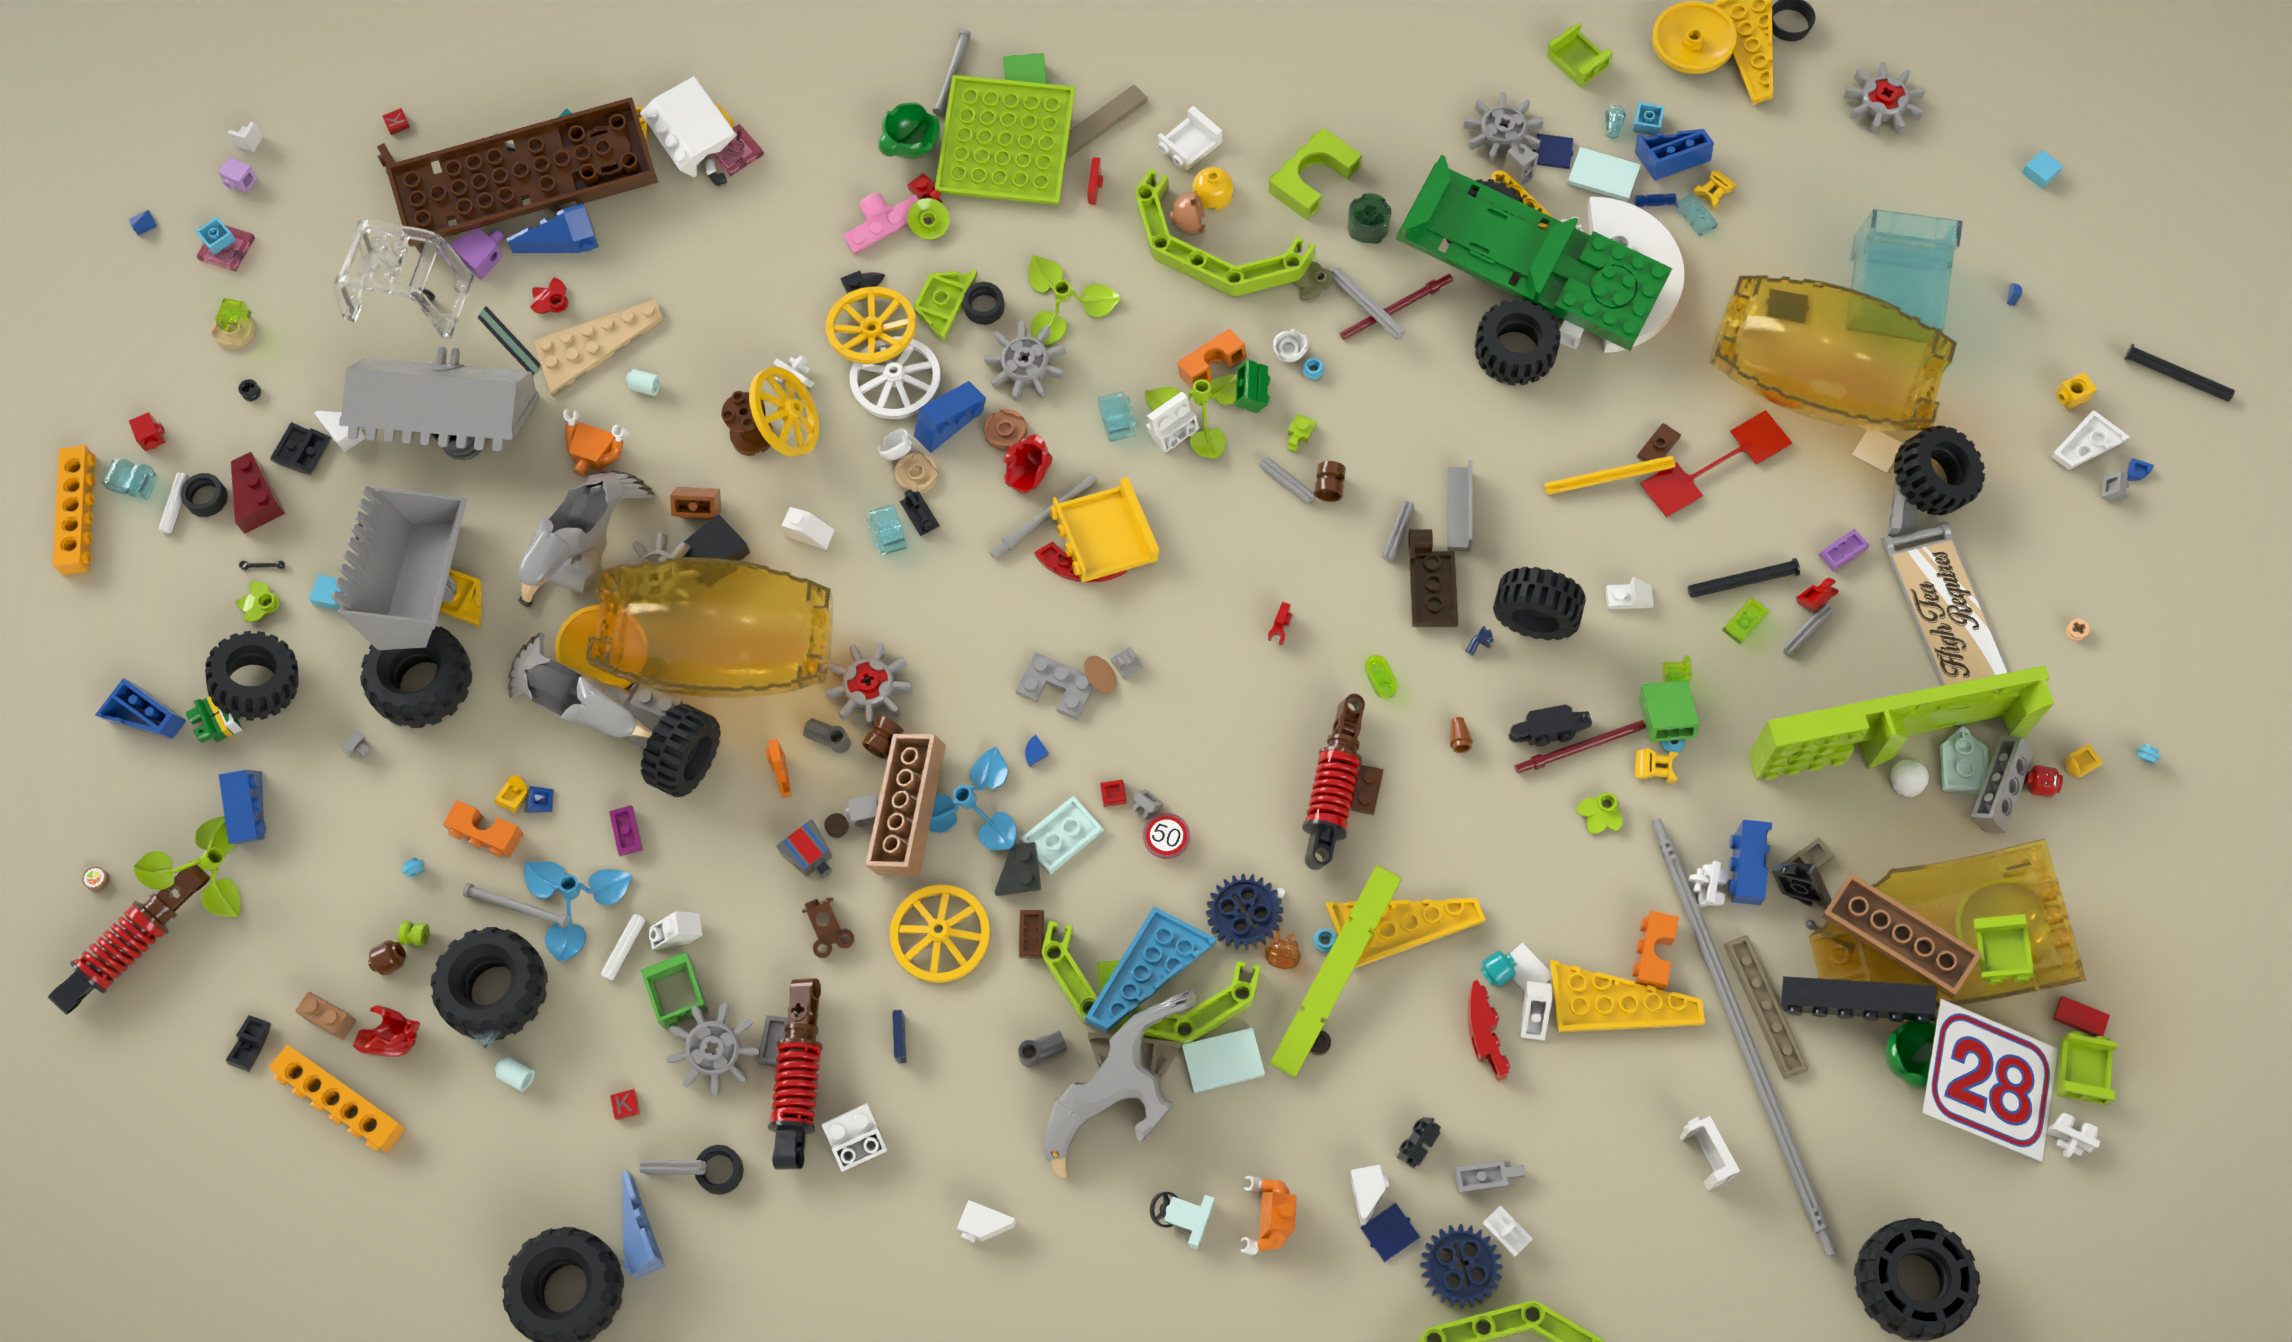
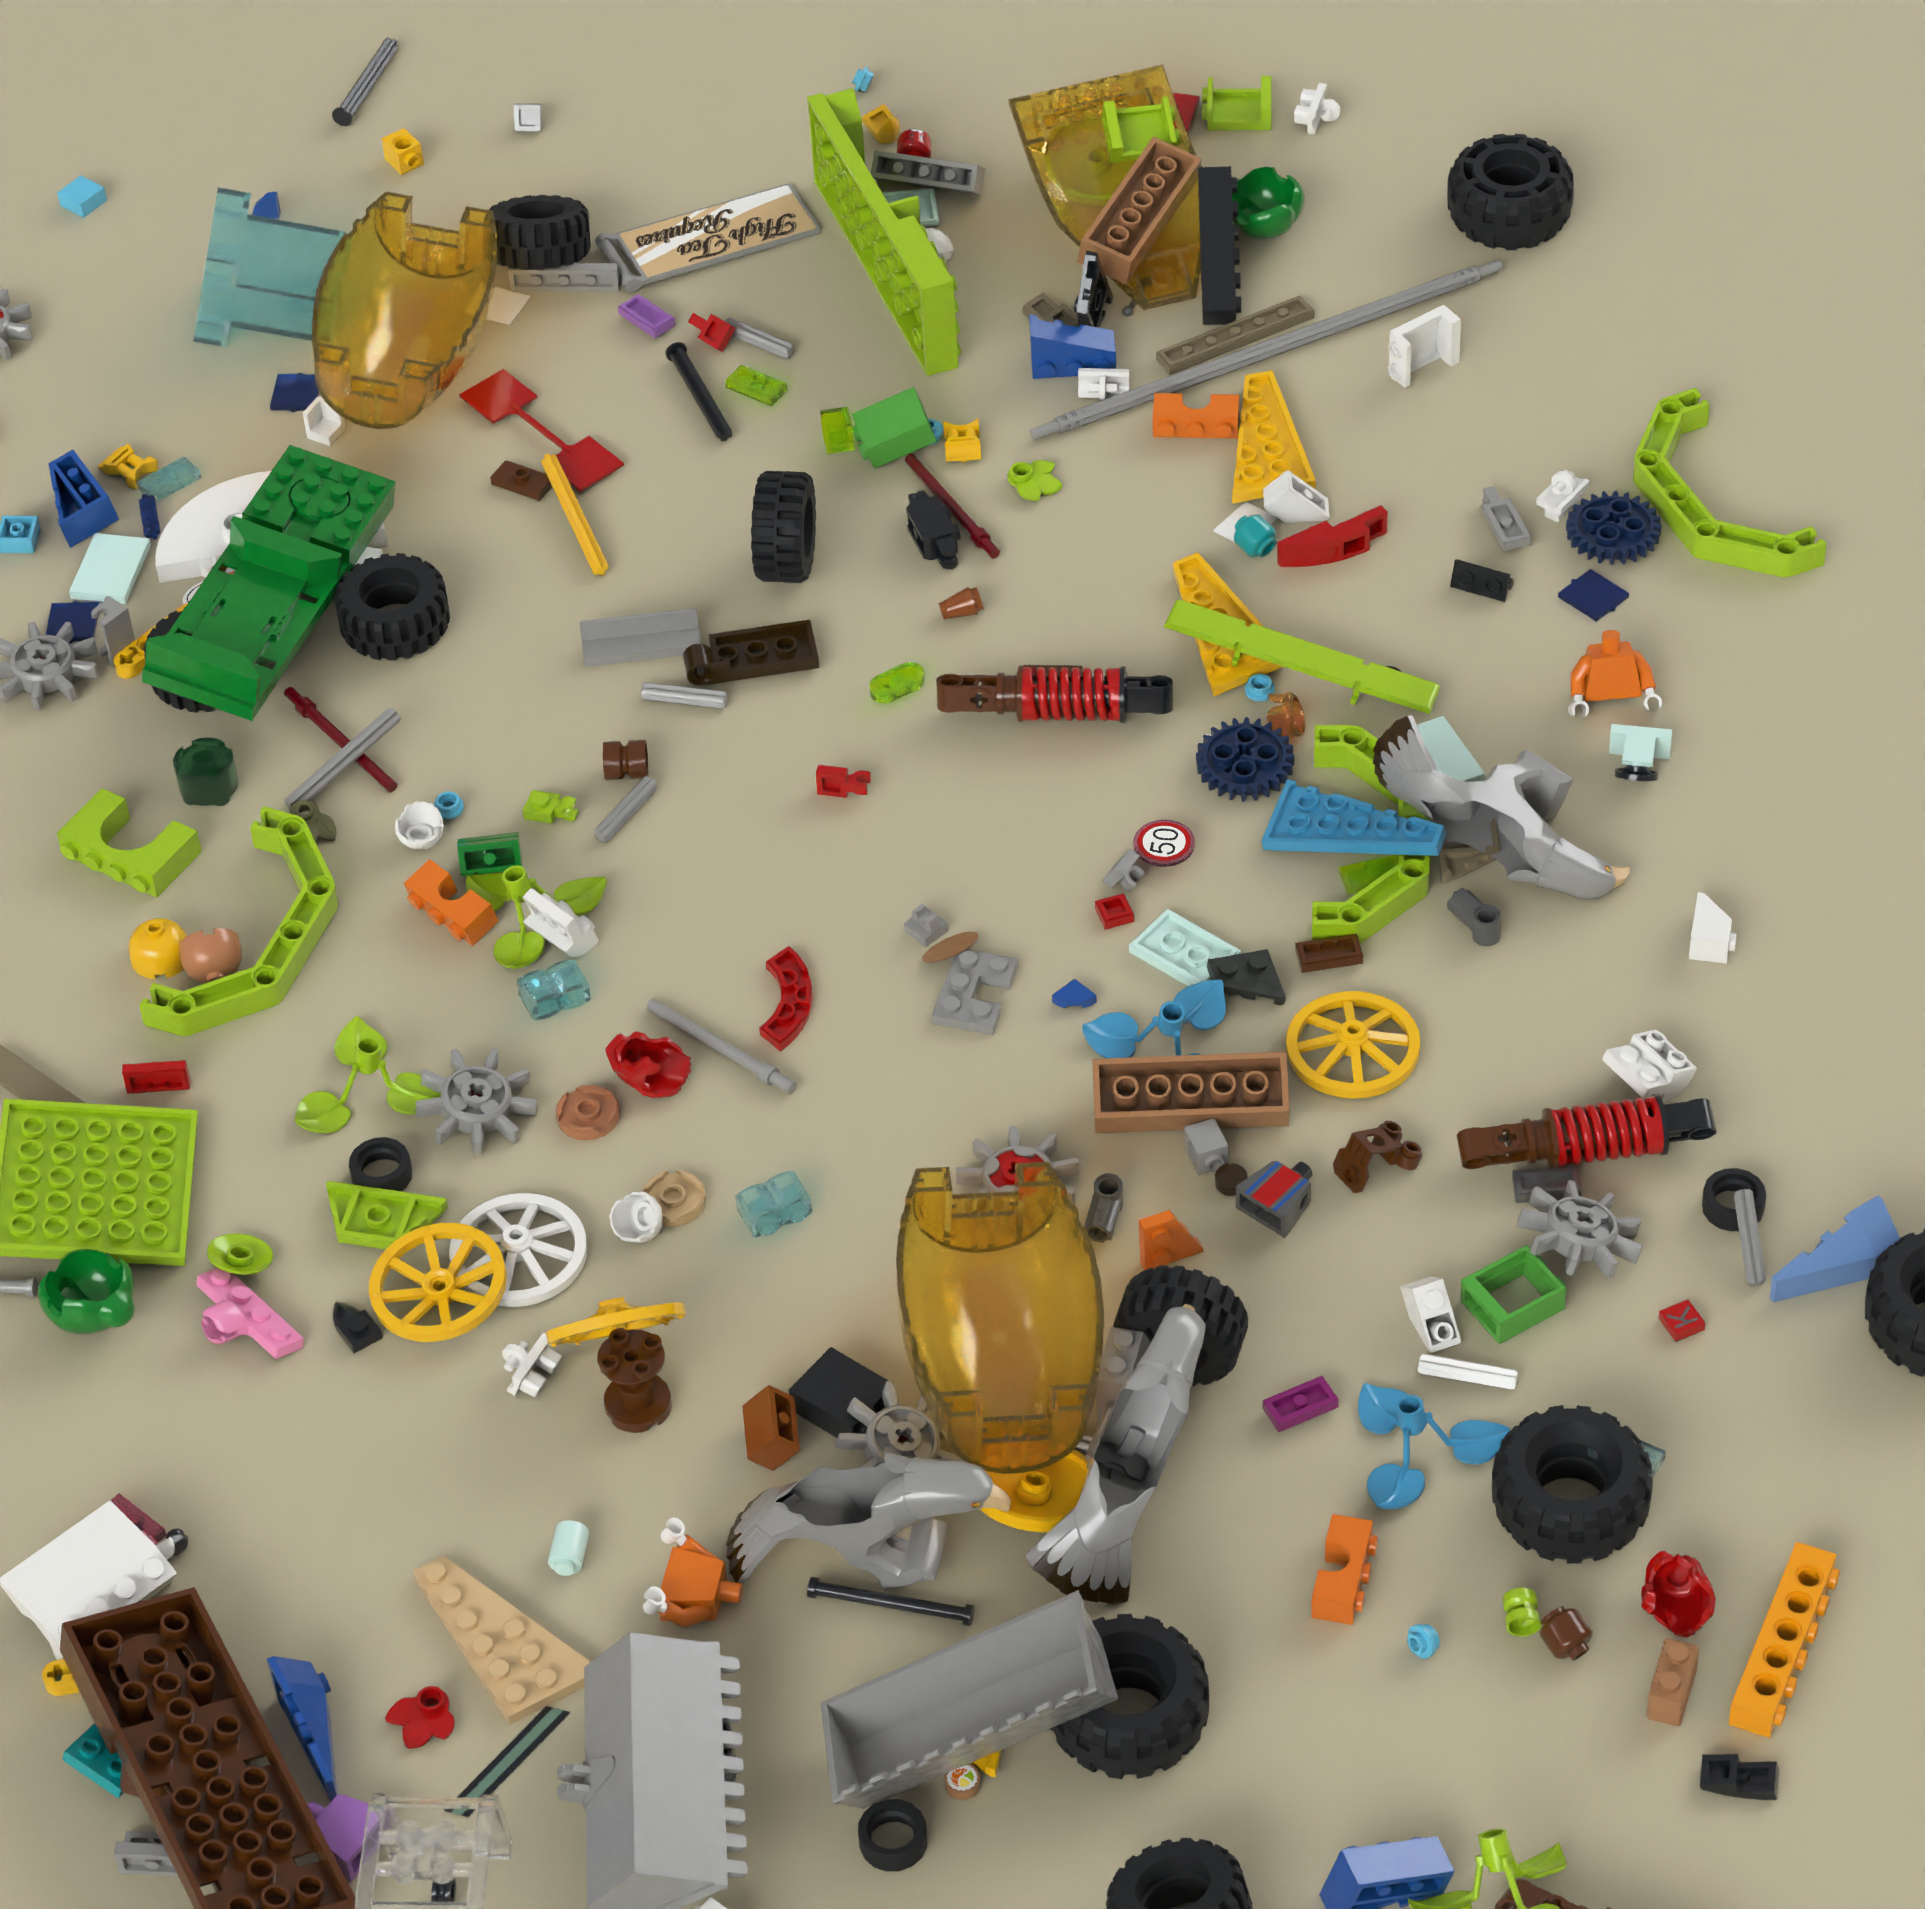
camera: 100 degrees left, 20 degrees down
medium azure piece [309,575,344,610] -> none
light grey tile [342,730,370,758] -> none
light grey bar [463,883,570,929] -> none
yellow plate [494,775,528,813] -> none
light aqua brick [495,1057,535,1092] -> none
blue slope [525,786,553,813] -> none
white slope [781,507,835,550] -> none
reddish brown wheel [862,716,904,759] -> none
dark blue tile [892,1010,907,1064] -> none
black hinge [899,489,940,537] -> none
red plate [907,173,942,203] -> none
blue wedge [914,381,986,453] -> none
yellow panel [1050,477,1159,583] -> none
white panel [1157,106,1222,172] -> none
white slope [1350,1165,1389,1225] -> none
dark blue plate [1465,626,1494,656] -> none
clear light blue cone [1605,105,1626,139] -> none
white slope [1605,578,1654,609] -> none
sticker [1922,999,2058,1162] -> none
white wing [2051,410,2130,470] -> none
light nougat bush [2066,618,2090,641] -> none
blue tile [2126,458,2154,481] -> none

